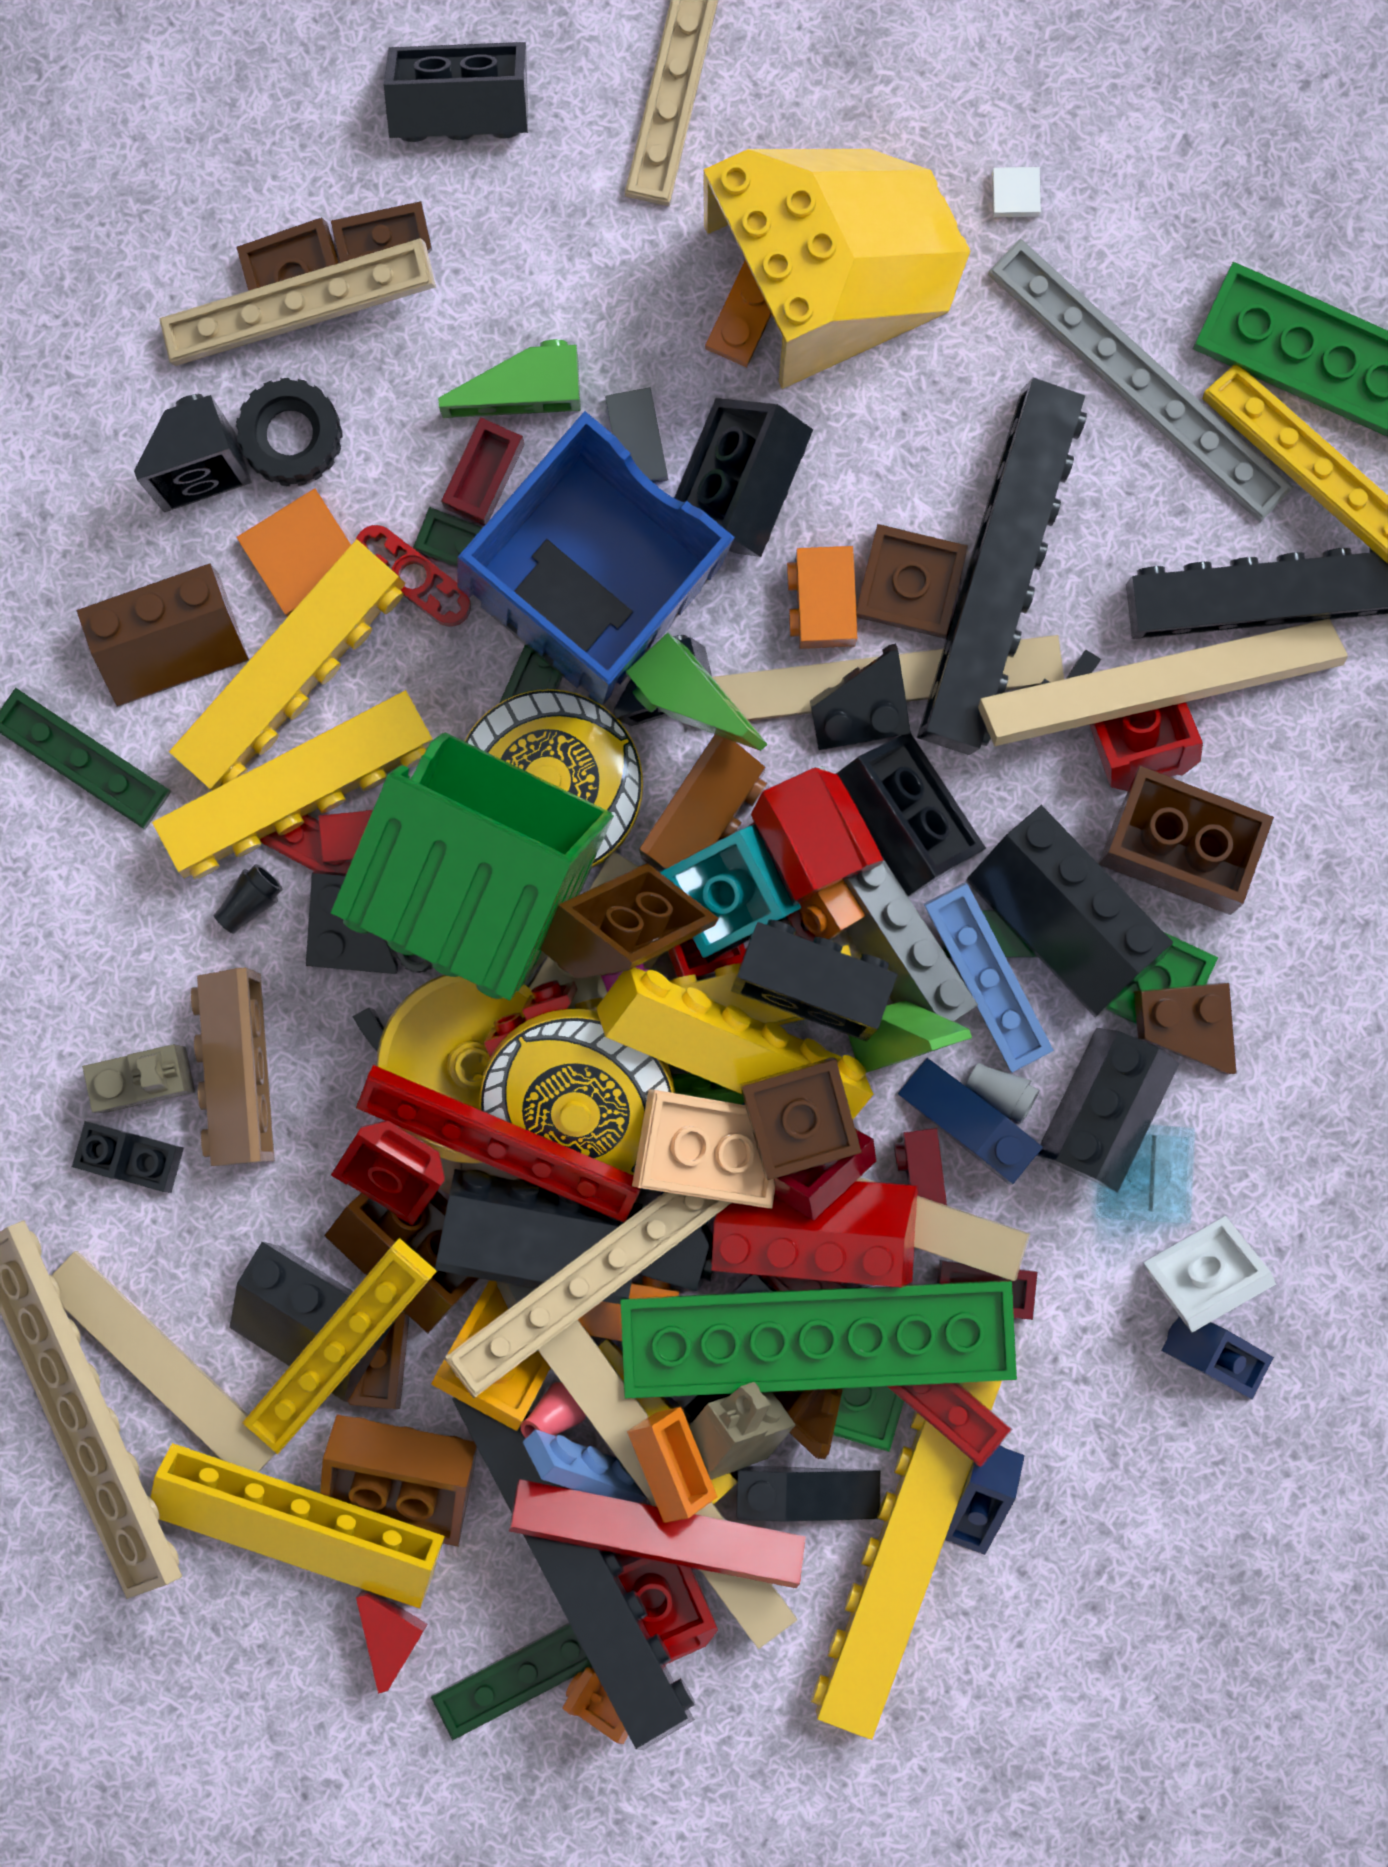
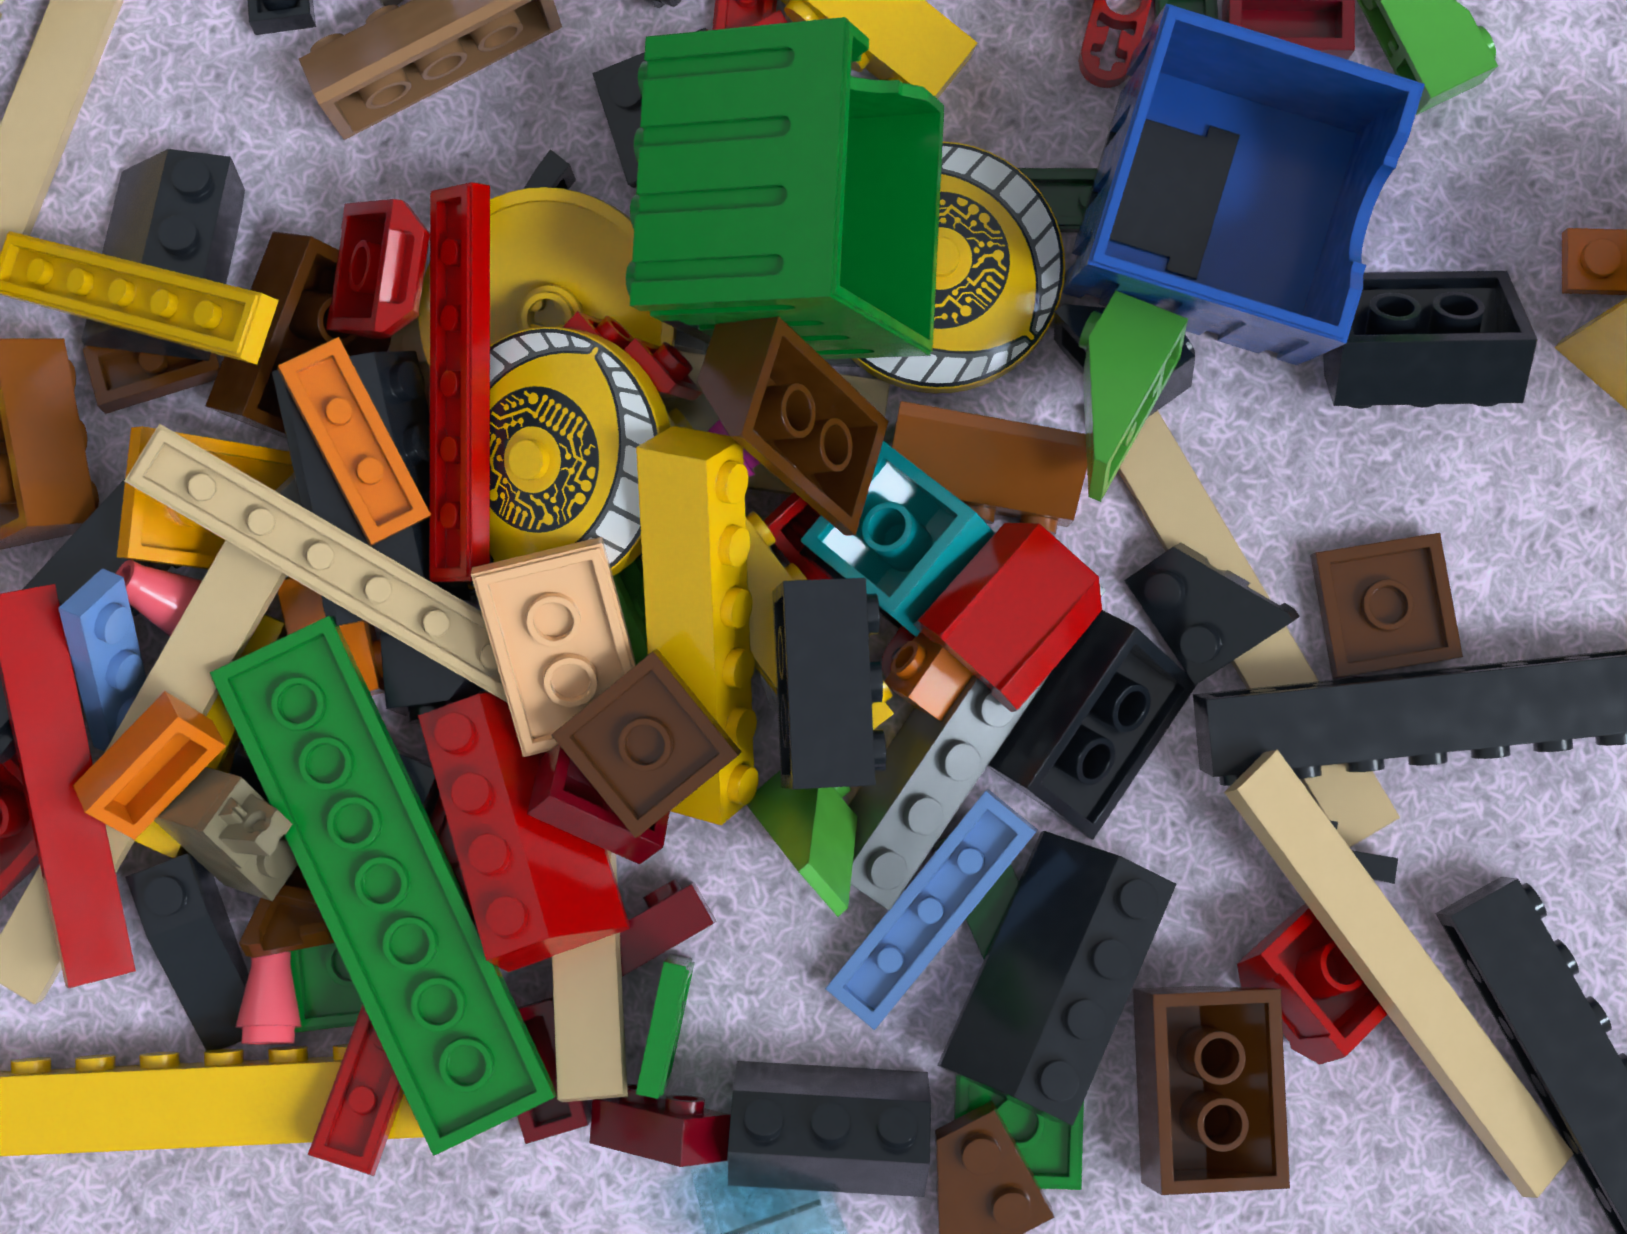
camera: 65 degrees right, 0 degrees up
dark grey tile [605,387,668,483] -> none
orange brick [787,546,858,649] -> none
dark blue slope [898,1057,1043,1184] -> none
dark blue slope [945,1445,1025,1555] -> none
light grey cone [966,1063,1040,1123] -> none
none -> coral cone [235,951,302,1045]
none -> orange plate [278,337,431,546]
none -> dark red piece [589,1084,731,1167]
none -> green tile [636,954,695,1099]

